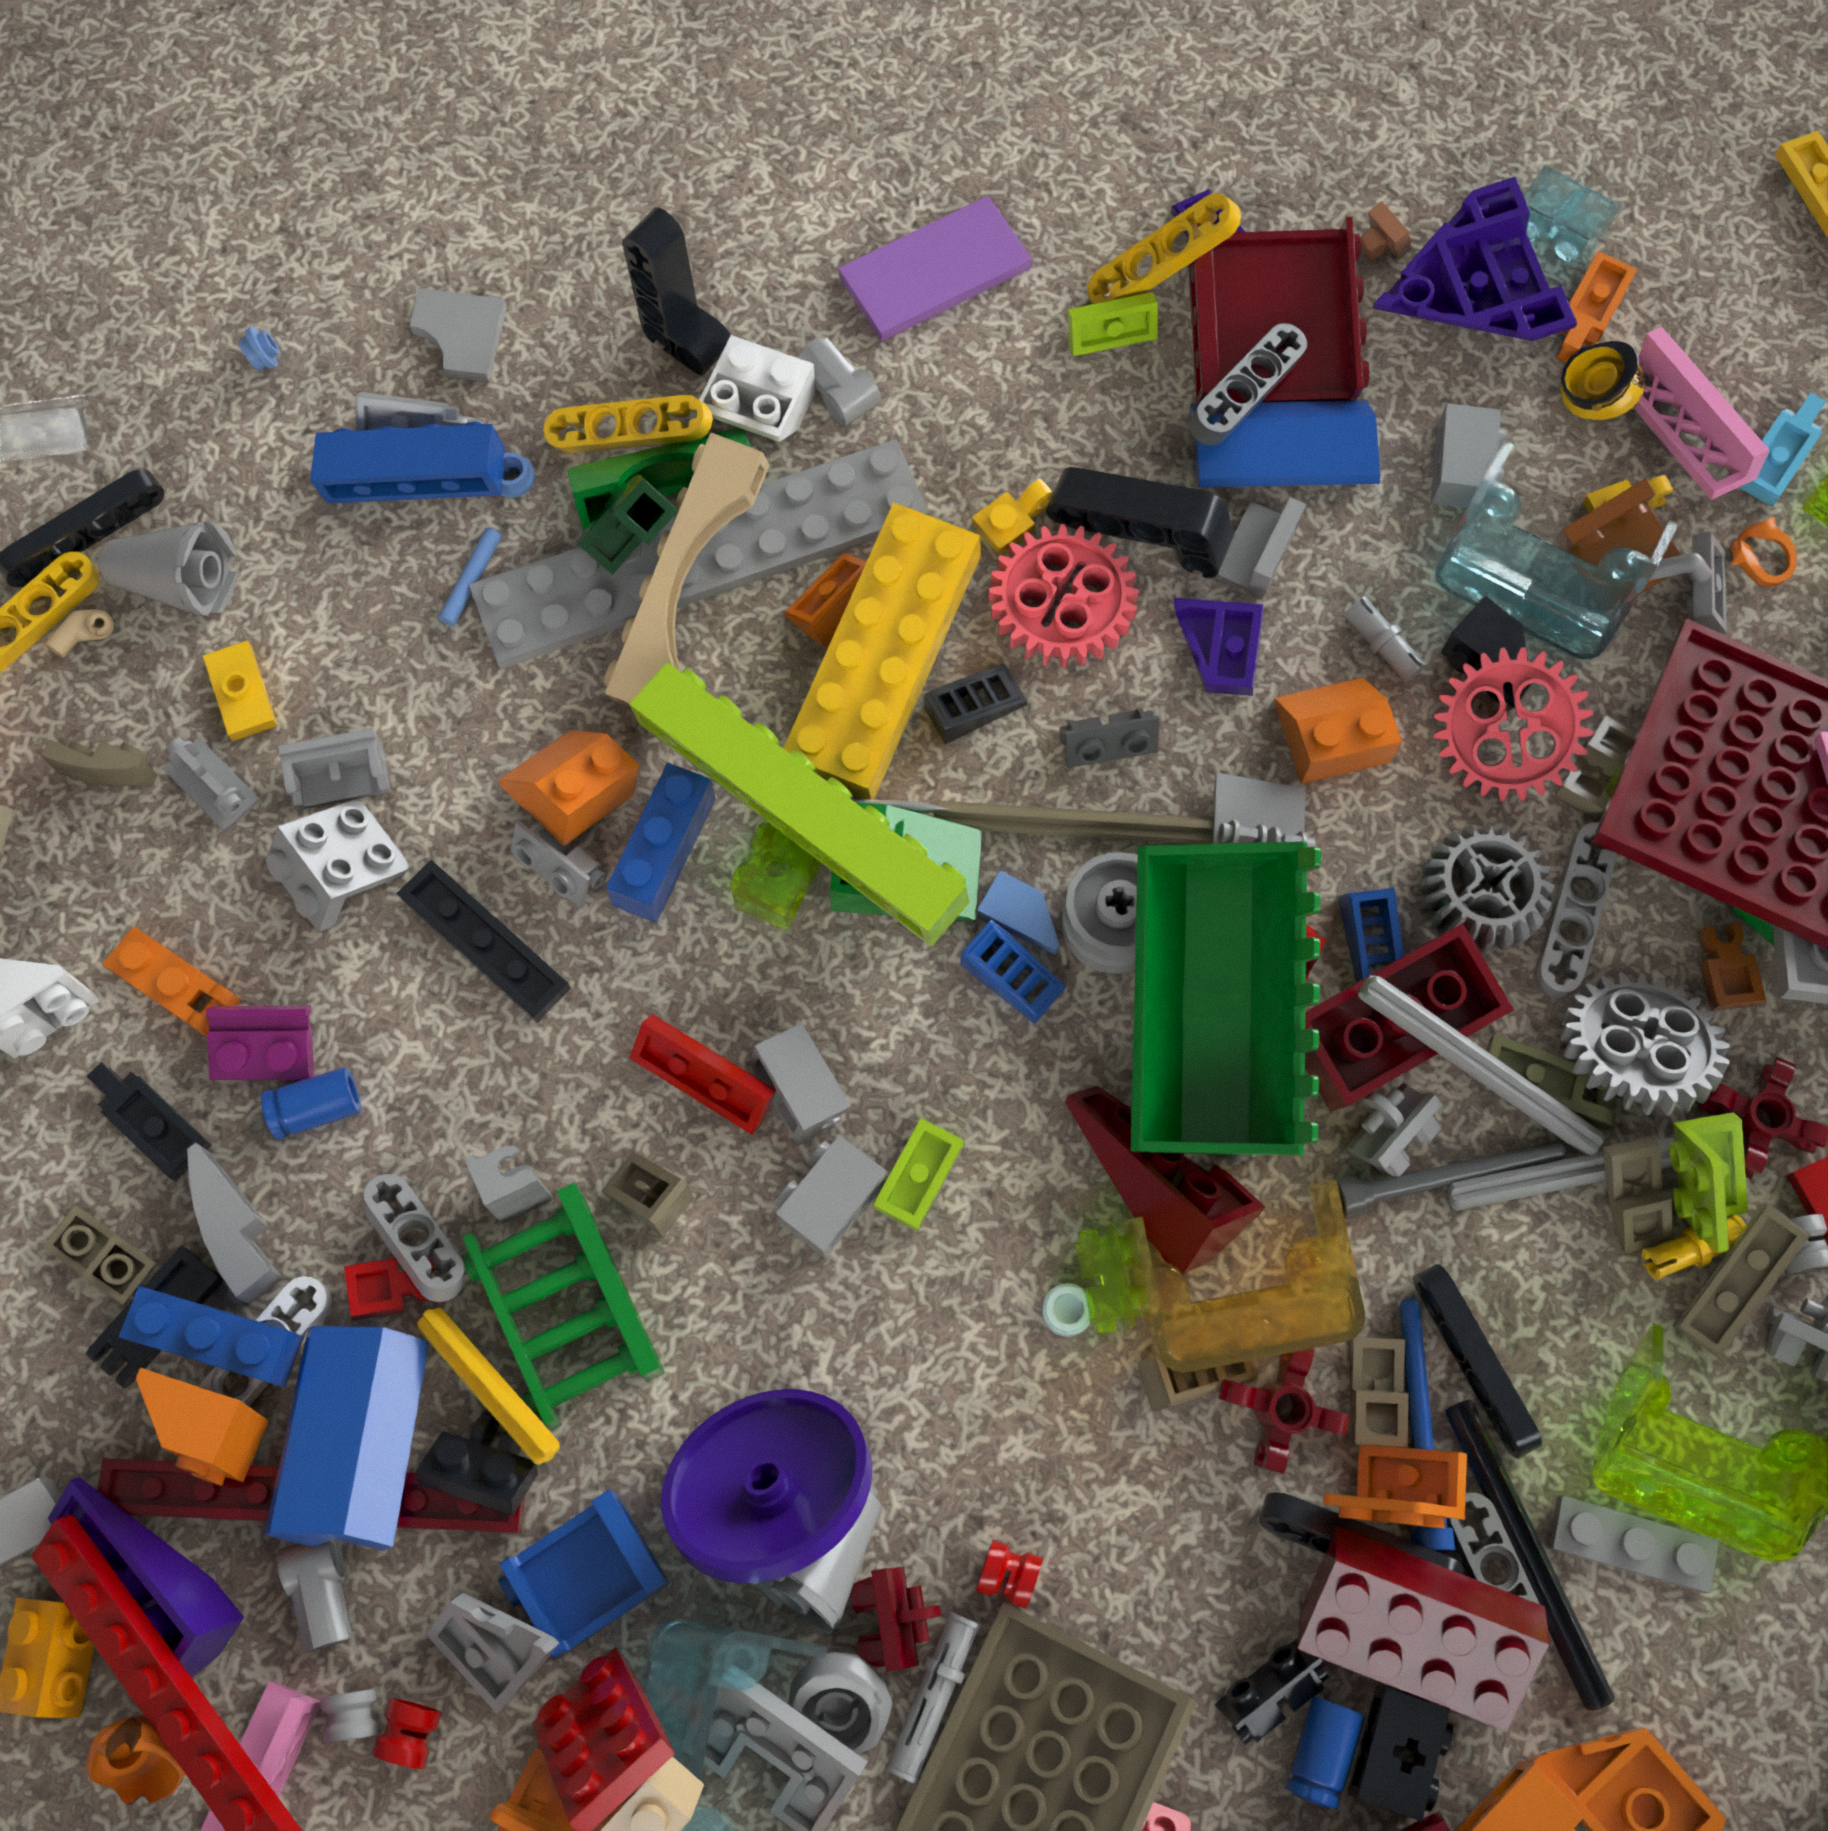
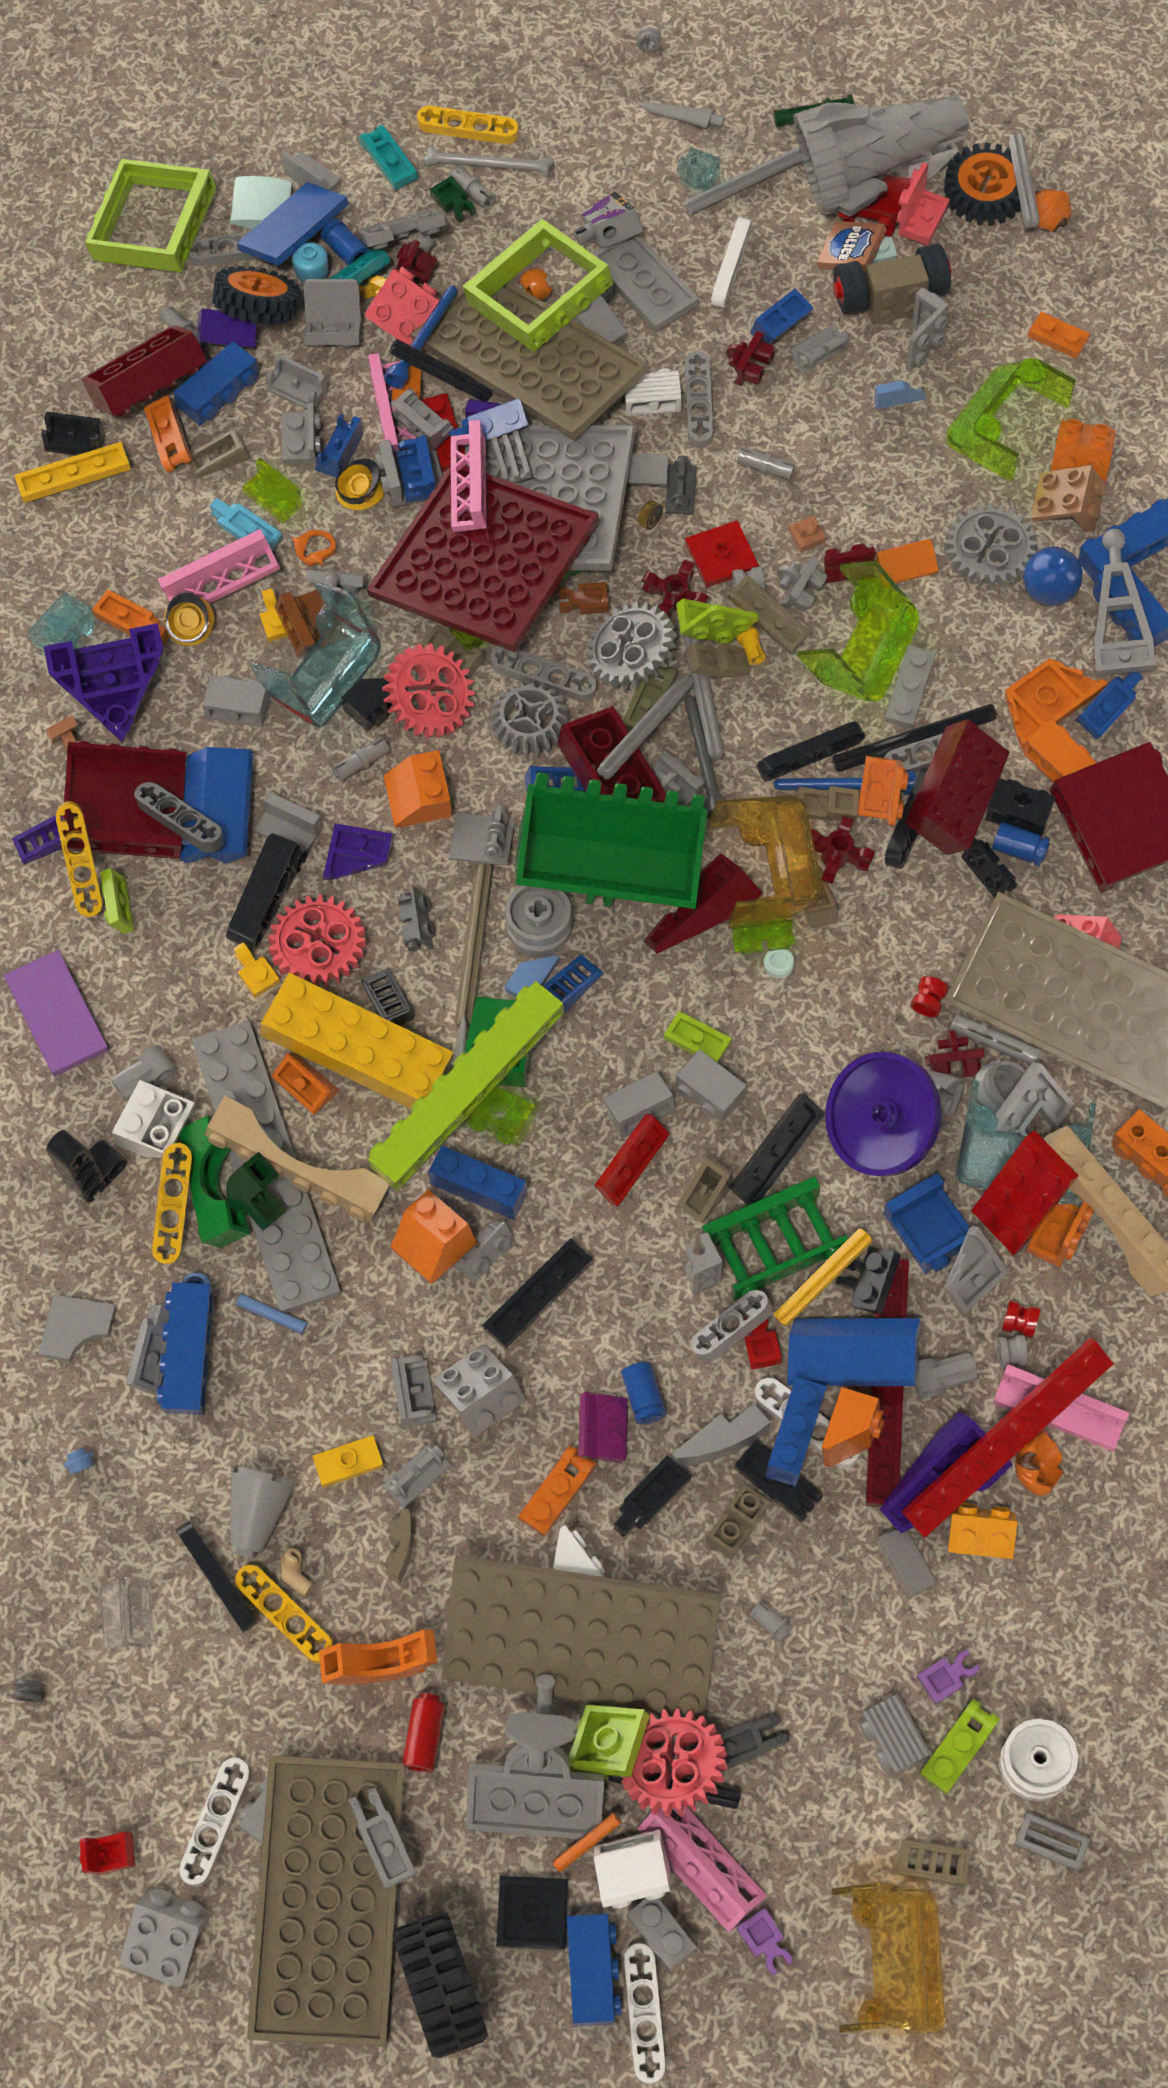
camera: 85 degrees left, 5 degrees down
none -> black plate [728,1093,825,1206]

